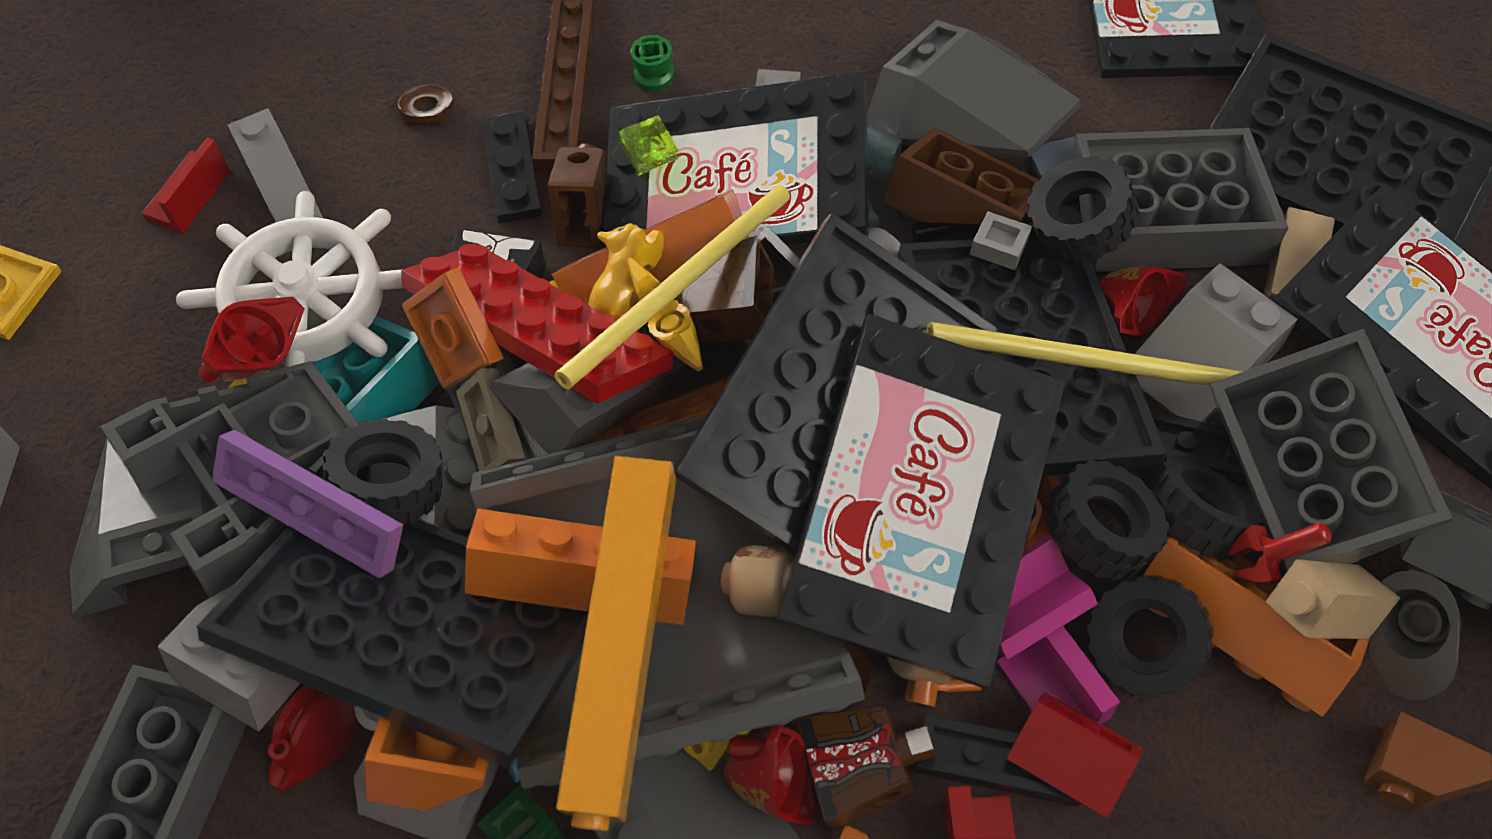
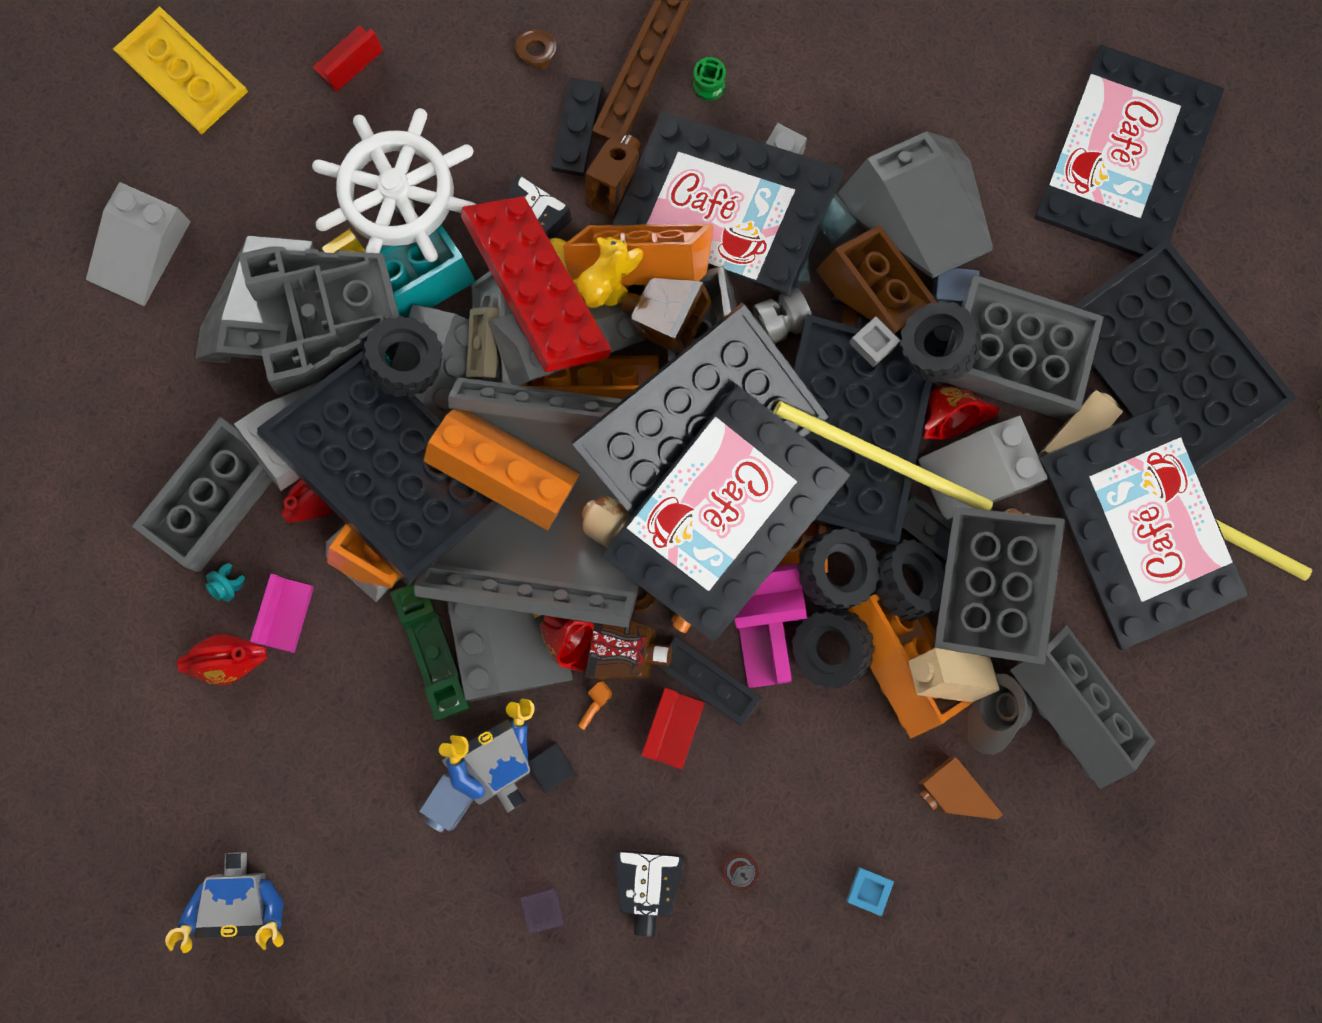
camera: 25 degrees right, 20 degrees up
red hat [199,297,305,383] -> none
medium lavender plate [212,430,403,578] -> none
light grey slope [228,108,323,222] -> none
orange tile [402,267,504,391] -> none
light yellow piece [555,185,790,389] -> none
light orange brick [557,456,676,831] -> none
clear neon green plate [618,115,678,175] -> none
yellow hair [628,258,703,372] -> none
red panel [1006,692,1143,818] -> none
red bar [1228,522,1332,583] -> none

